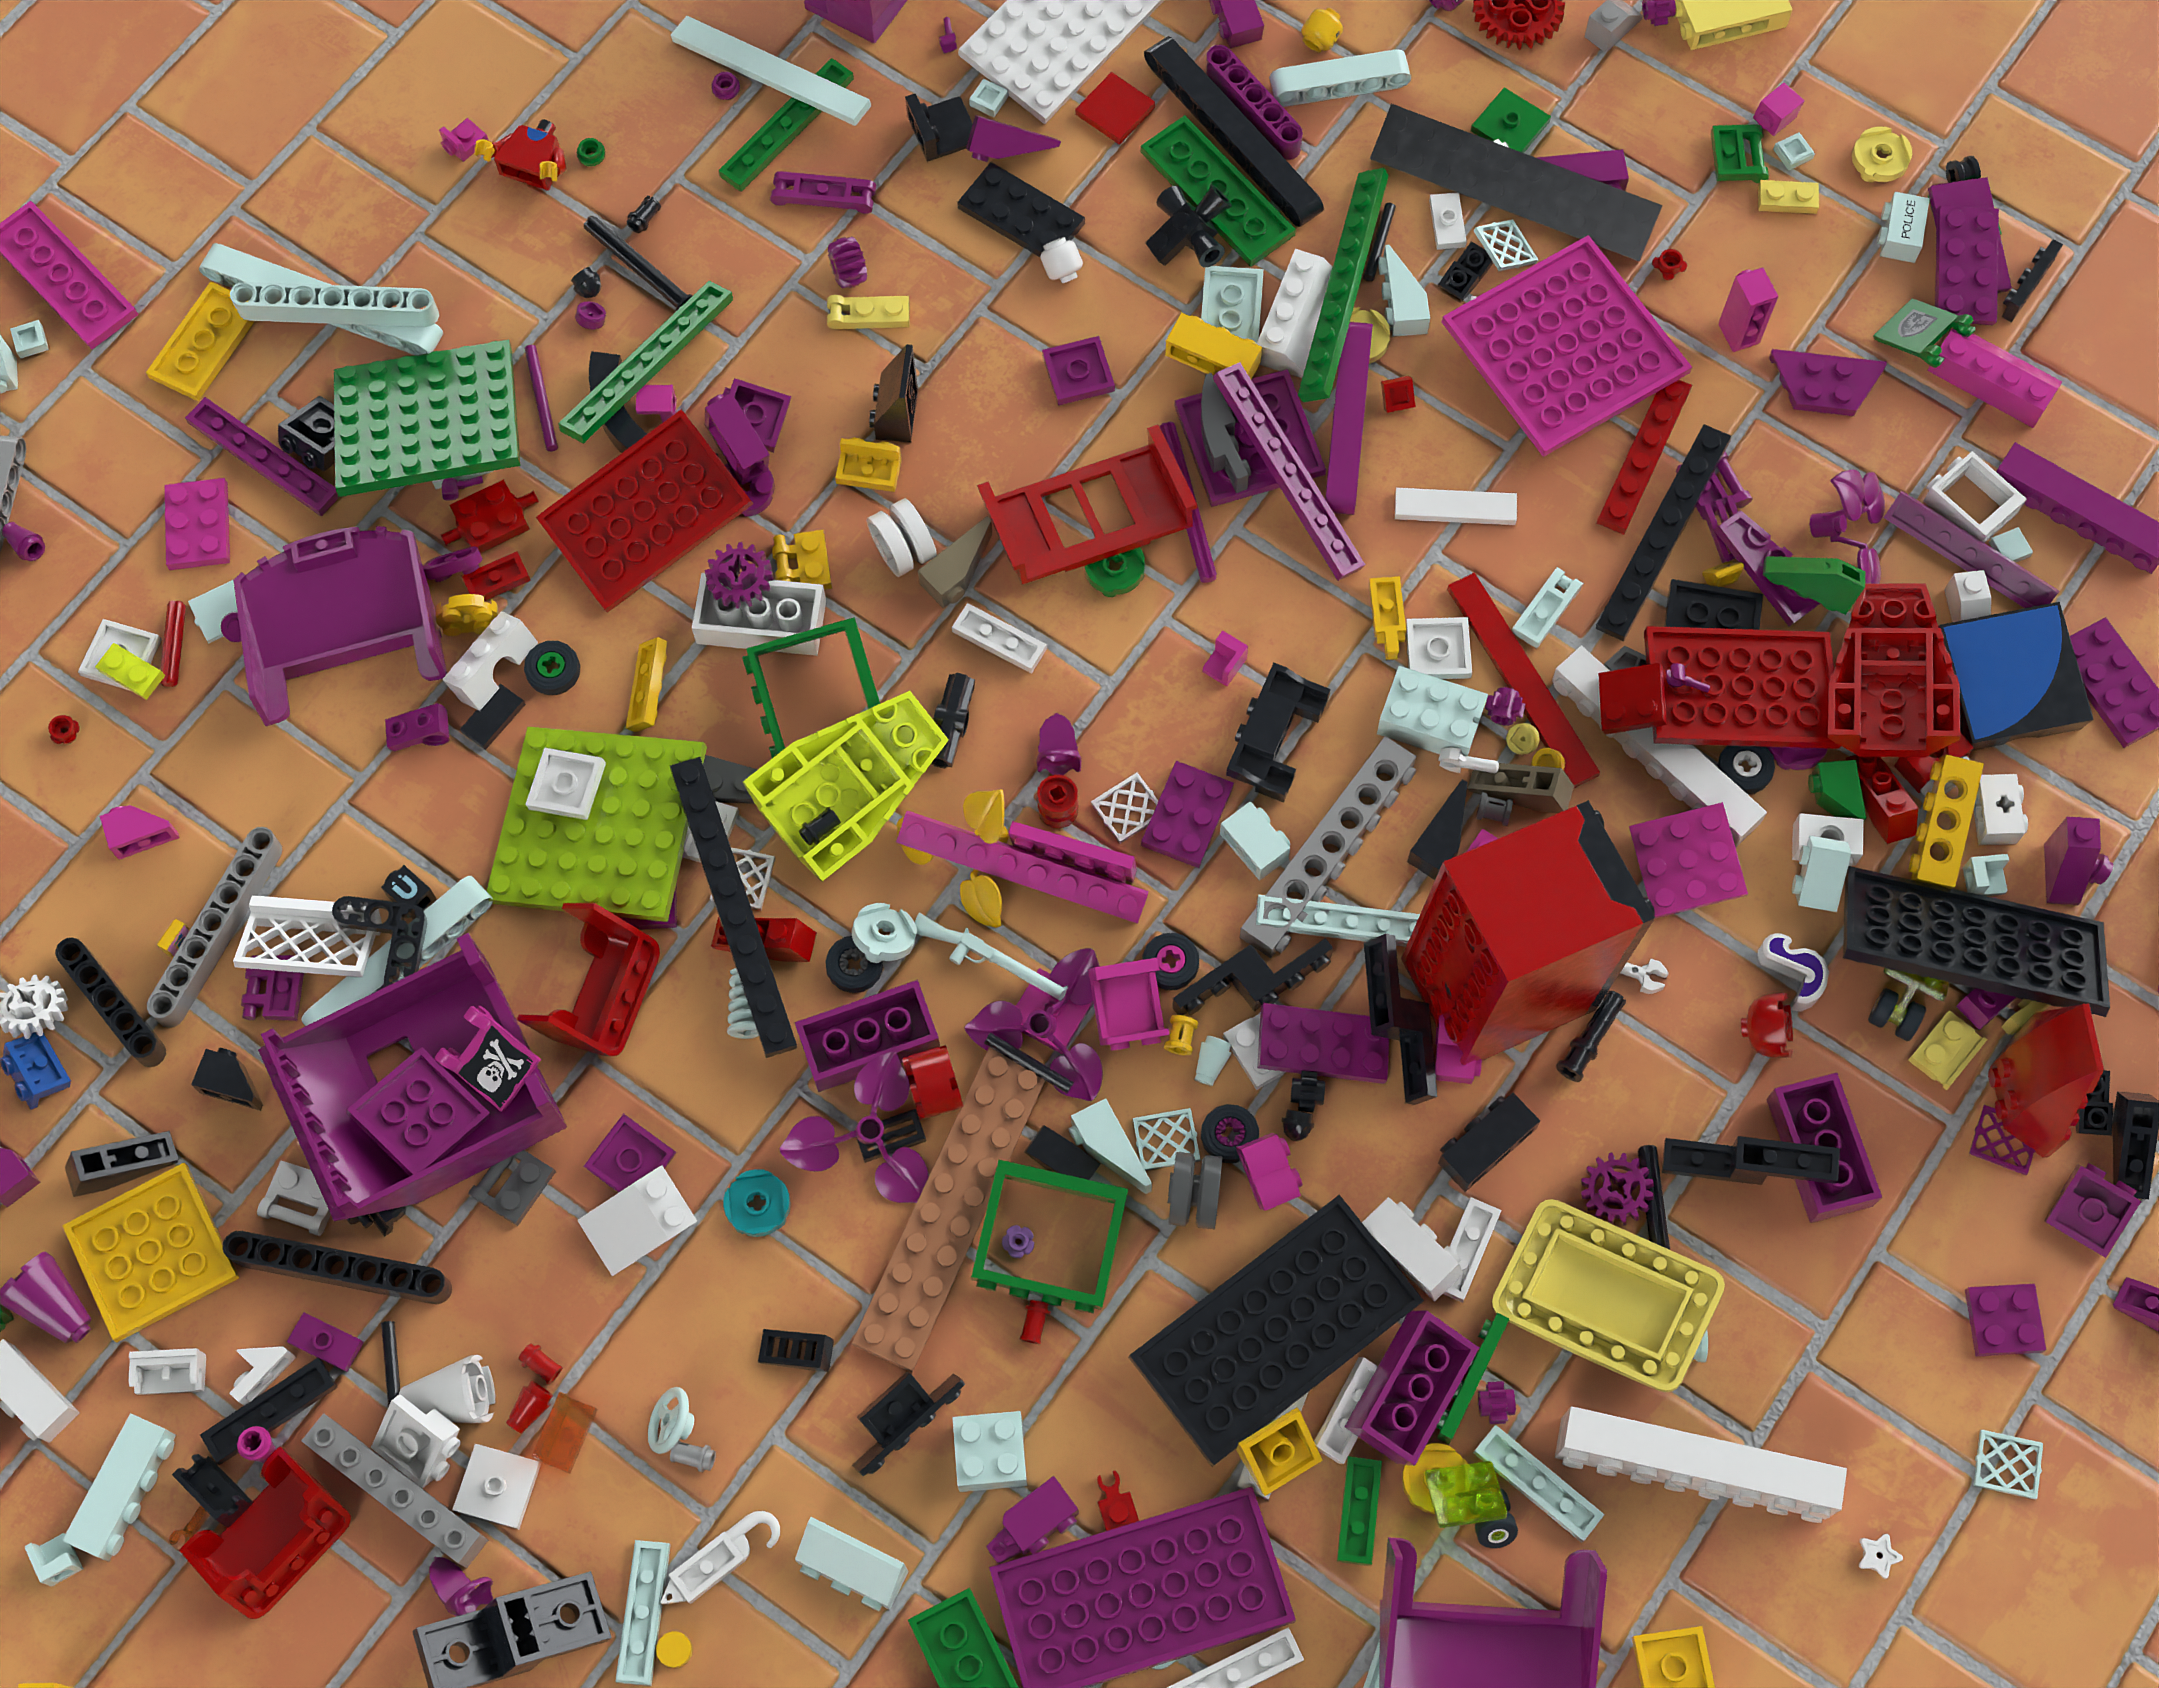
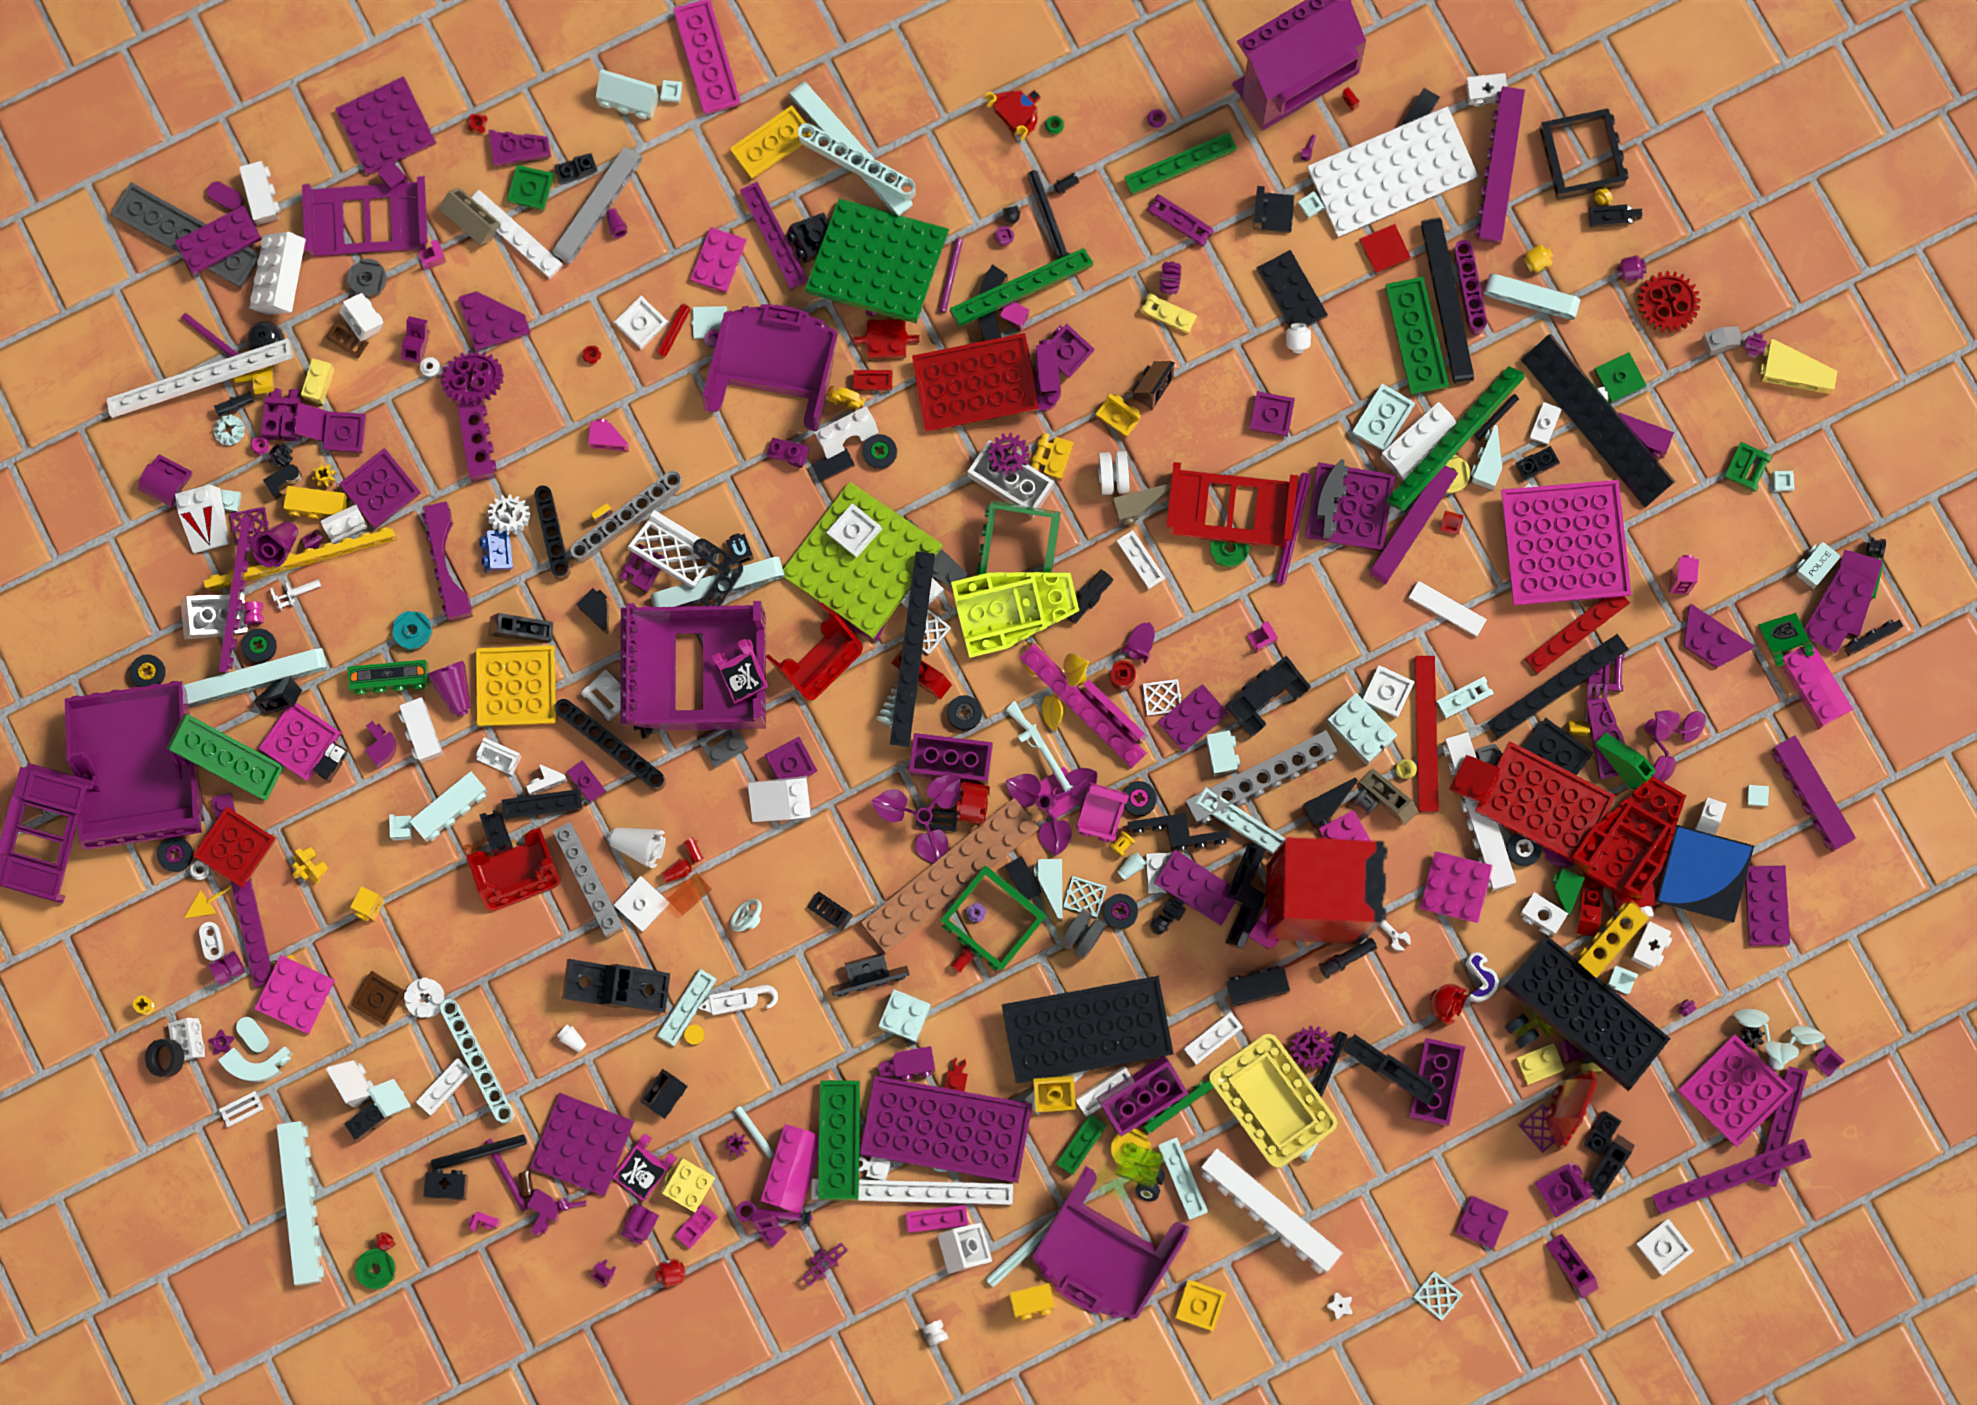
camera: 30 degrees right, 10 degrees up
neon yellow plate [95,643,165,700] -> none
dark pink cone [237,1426,276,1463] -> none
magenta plate [346,1047,490,1176] -> none
white plate [371,1395,461,1488] -> none
black bar [381,1321,400,1407] -> none
magenta plate [423,547,483,582] -> none
magenta piece [429,1556,493,1616] -> none
dark pink bracket [439,118,489,162] -> none
yellow plate [626,637,668,732] -> none
light grey pin [670,1440,716,1473] -> none
light aqua tile [671,16,871,126] -> none
teal plate [723,1169,791,1237] -> none
light aqua slope [795,1517,909,1611] -> none
black pin [799,807,841,845] -> none
light aqua plate [852,903,917,963] -> none
magenta slope [966,115,1061,162] -> none
black bar [984,1033,1074,1094] -> none
black brick [1145,185,1232,267] -> none
yellow brick [1165,312,1262,379] -> none
plate [1213,362,1365,581] -> none
dark pink brick [1236,1133,1303,1211] -> none
white brick [1362,1197,1463,1302] -> none
yellow hinge [1368,576,1406,660] -> none
white bar [1438,747,1499,773] -> none
light aqua window [1474,219,1538,271] -> none
magenta gear [1478,1381,1516,1424] -> none
magenta gear [1485,687,1526,726] -> none
yellow tile [1531,748,1565,771] -> none
red plate [1652,249,1687,280] -> none
magenta hand [1666,663,1710,693] -> none
dark pink brick [1753,82,1805,136] -> none
light yellow plate [1758,180,1819,214] -> none
light aqua brick [1792,835,1851,912] -> none
light yellow plate [1852,127,1912,182] -> none
magenta plate [1883,491,2059,608] -> none
white window [1923,451,2027,543] -> none
magenta slope [2044,816,2101,905] -> none

